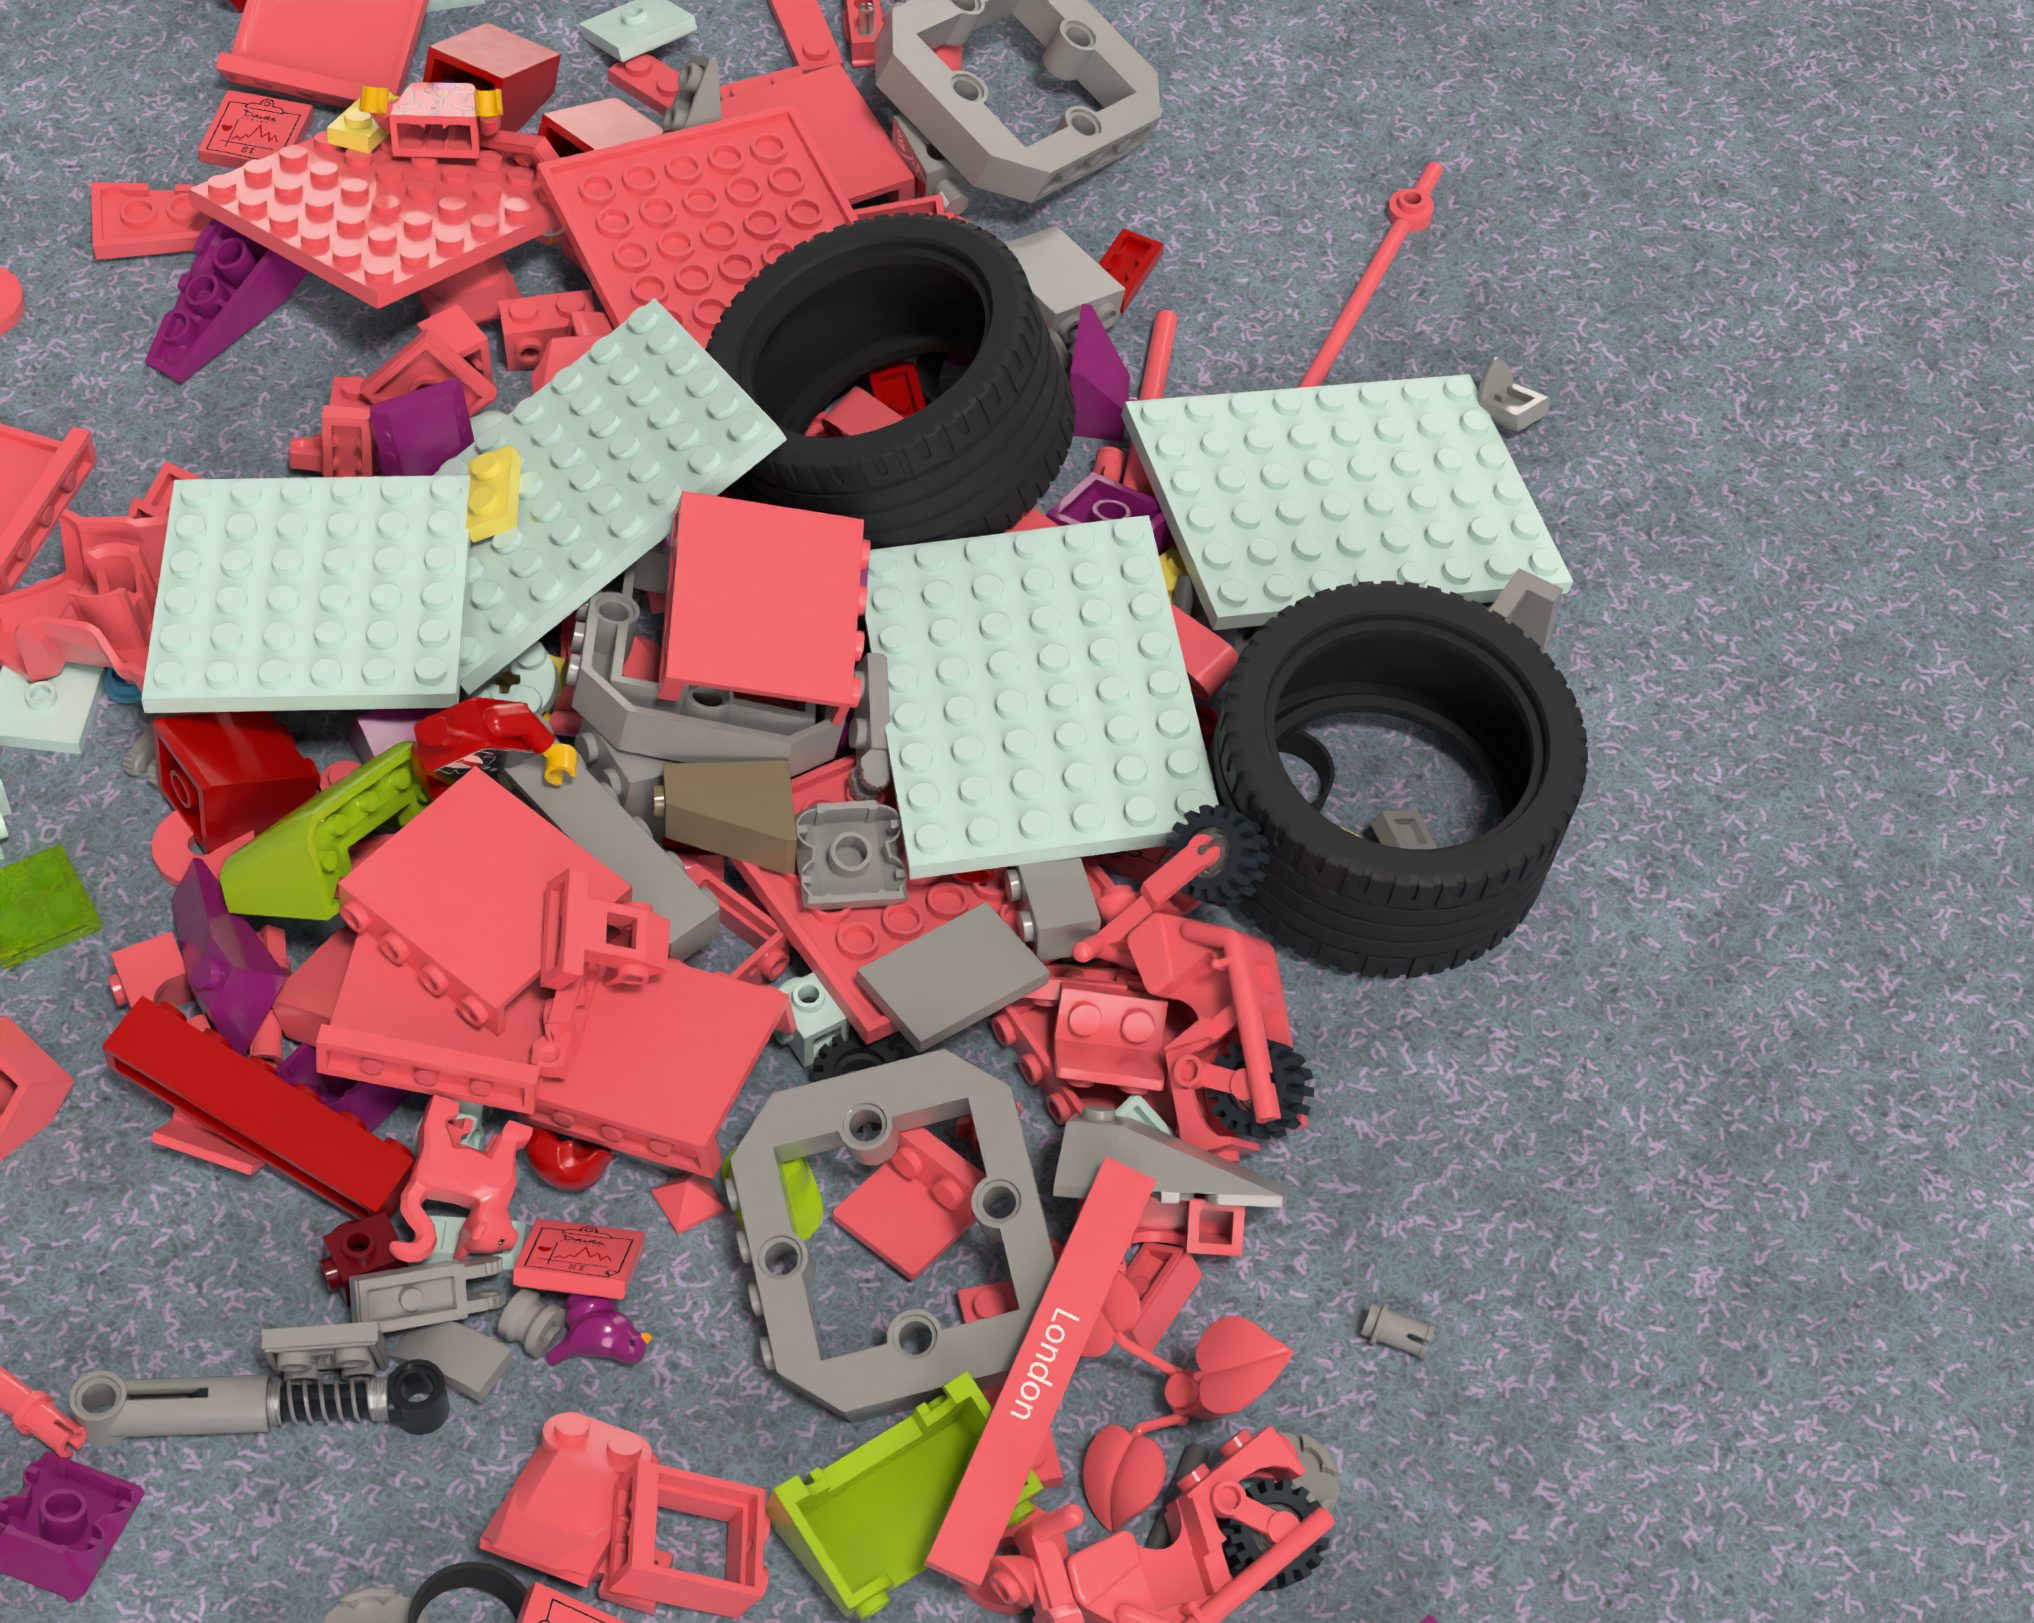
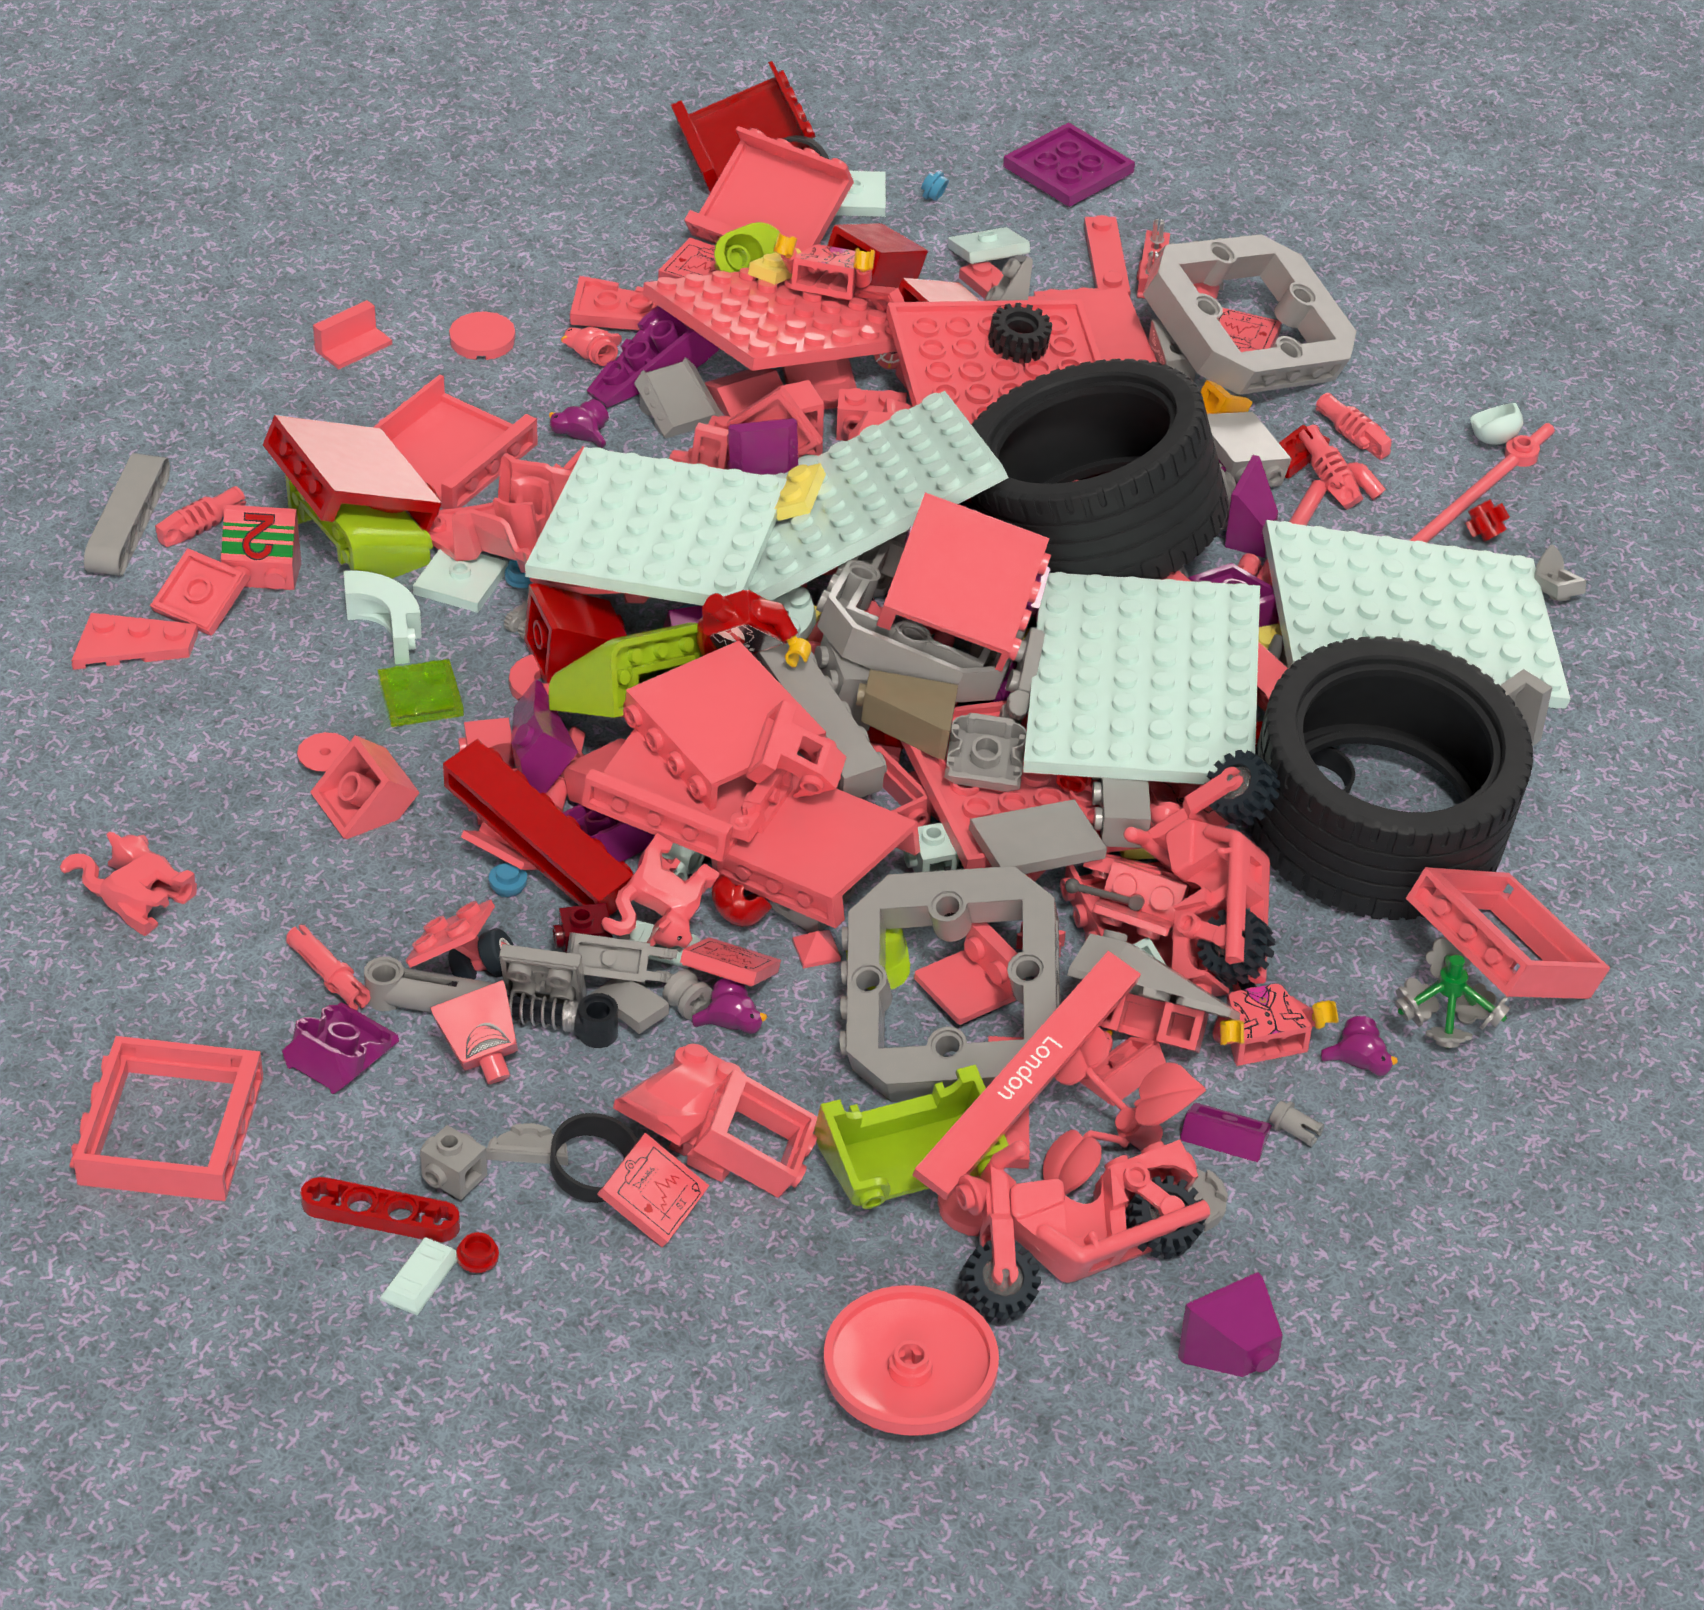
camera: 15 degrees right, 10 degrees down
none -> coral plate [406,899,514,980]
none -> coral torso [430,980,518,1085]
none -> dark azure plate [488,863,527,897]
none -> magenta animal [549,399,609,448]
none -> coral animal [561,327,622,366]
none -> light grey slope [634,357,723,439]
none -> coral slope [704,369,783,417]
none -> lime piece [714,222,780,273]
none -> black tyre [988,303,1052,363]
none -> dark grey hinge [1065,878,1145,911]
none -> magenta slope [1180,1103,1272,1163]
none -> light orange panel [1201,380,1252,414]
none -> coral torso [1212,980,1339,1066]
none -> coral tile [1218,308,1282,352]
none -> coral hinge [1299,425,1363,510]
none -> coral hinge [1316,393,1392,460]
none -> magenta animal [1321,1016,1398,1076]
none -> coral arm [1347,462,1386,500]
none -> light grey plant [1395,937,1510,1048]
none -> coral window [1406,867,1610,999]
none -> red gear [1465,499,1509,542]
none -> light aqua hair [1470,403,1523,445]

